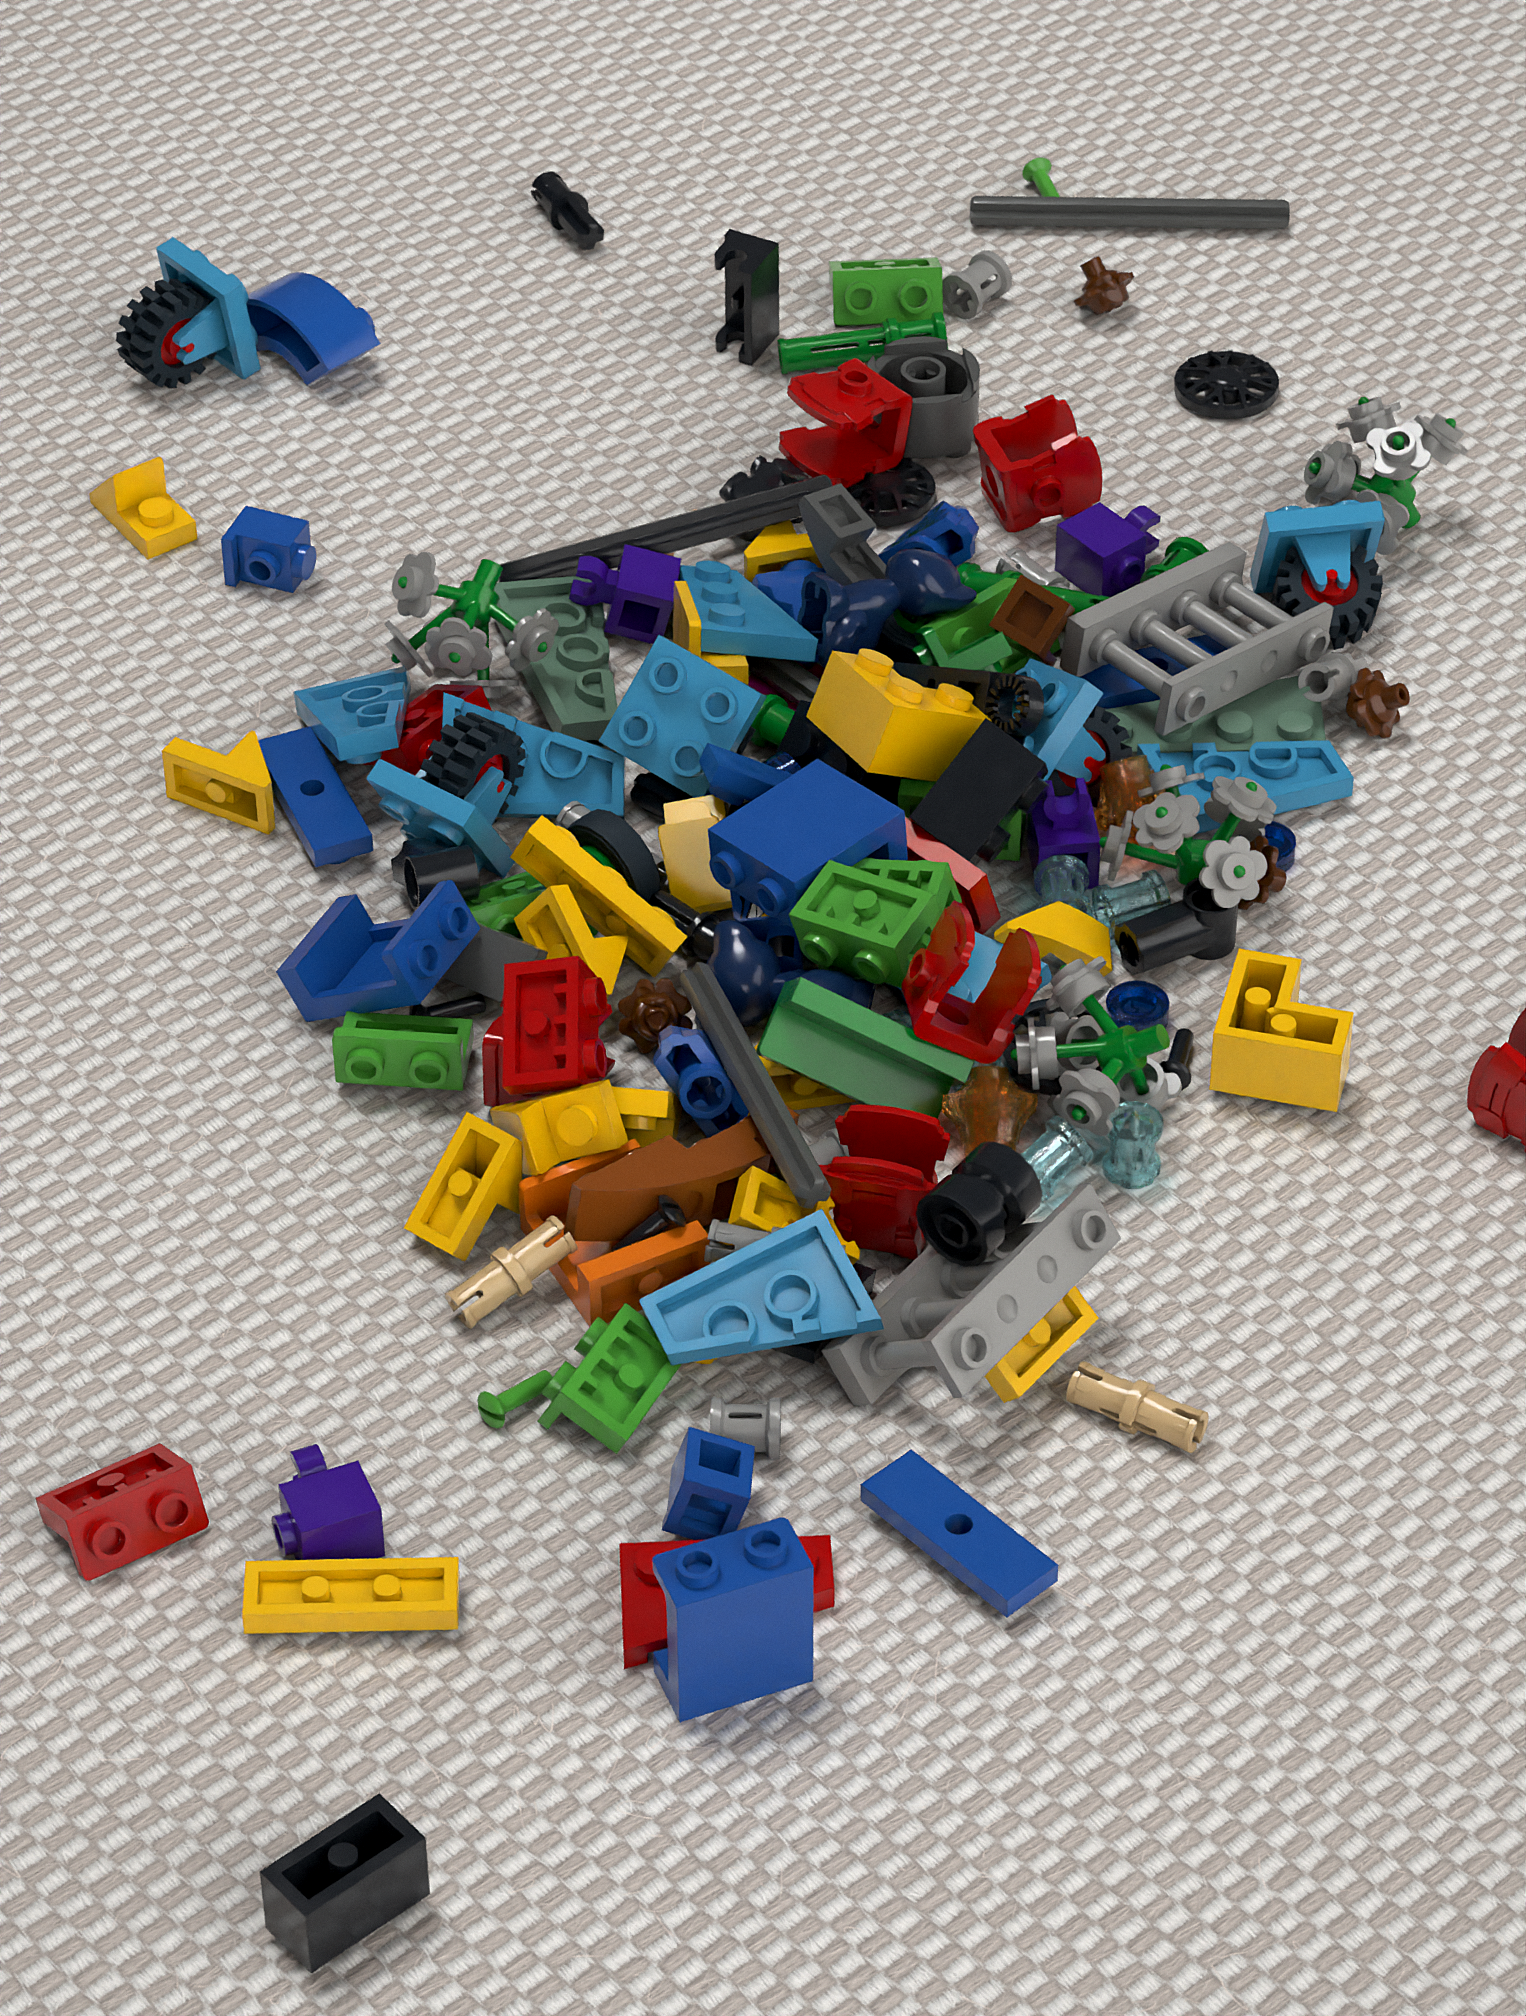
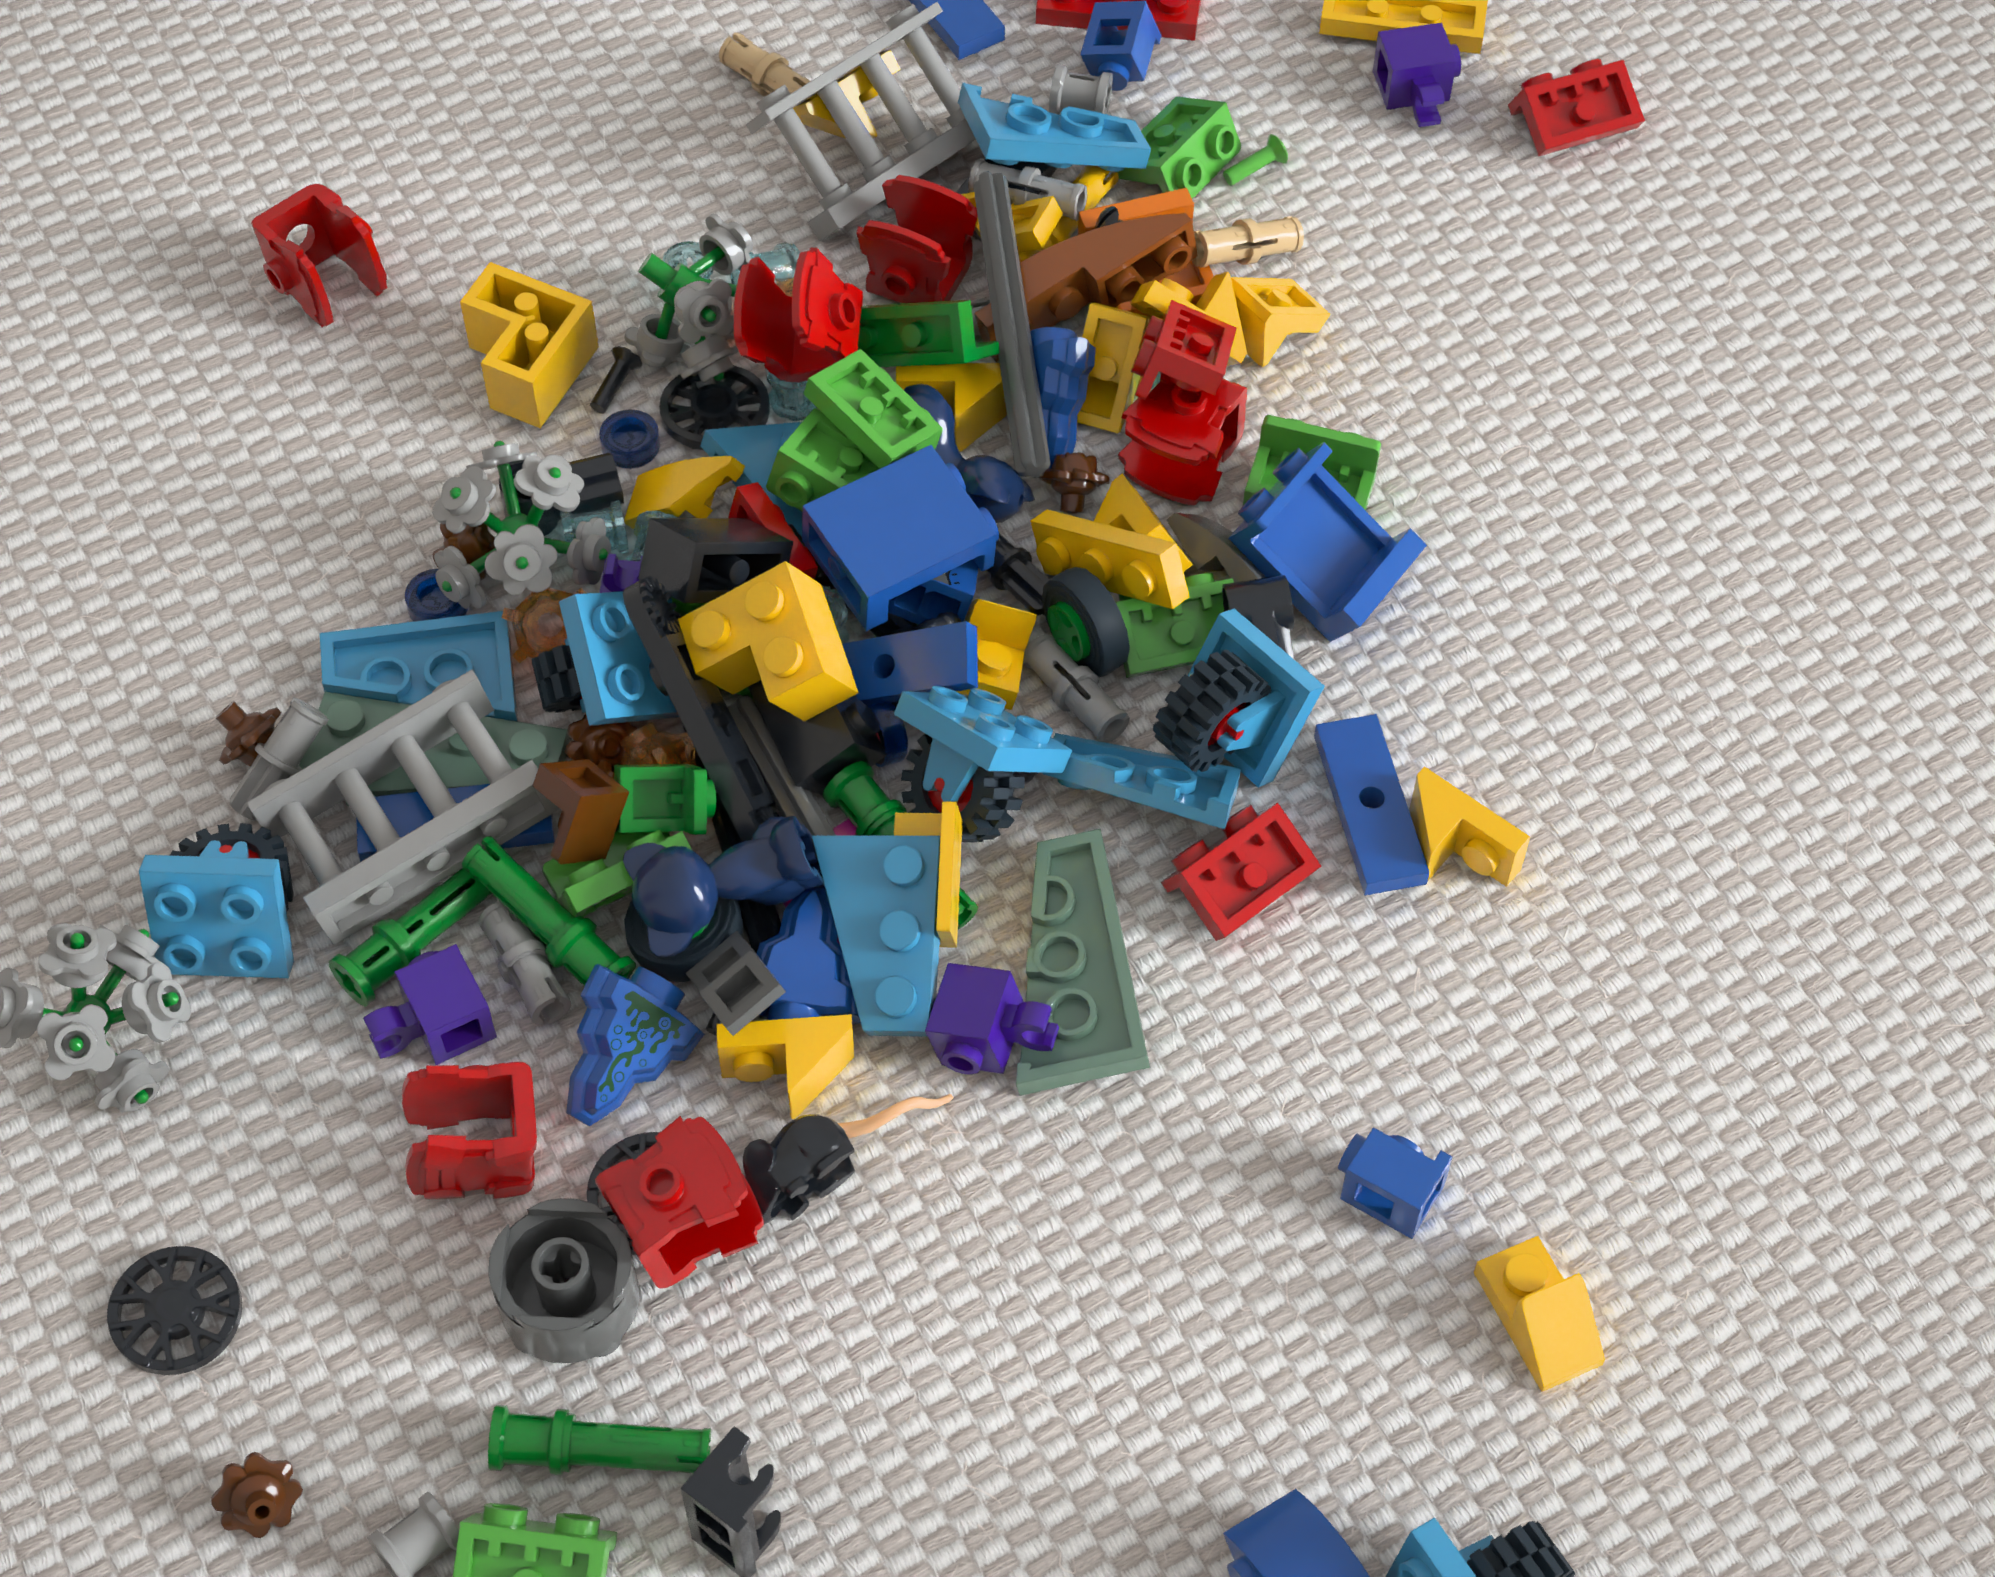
camera: 170 degrees left, 15 degrees up
dark azure wing [293,666,411,764] -> none
light grey plant [385,552,559,701] -> none
black axle [499,475,832,582] -> none
black wheel [916,1141,1043,1267] -> none

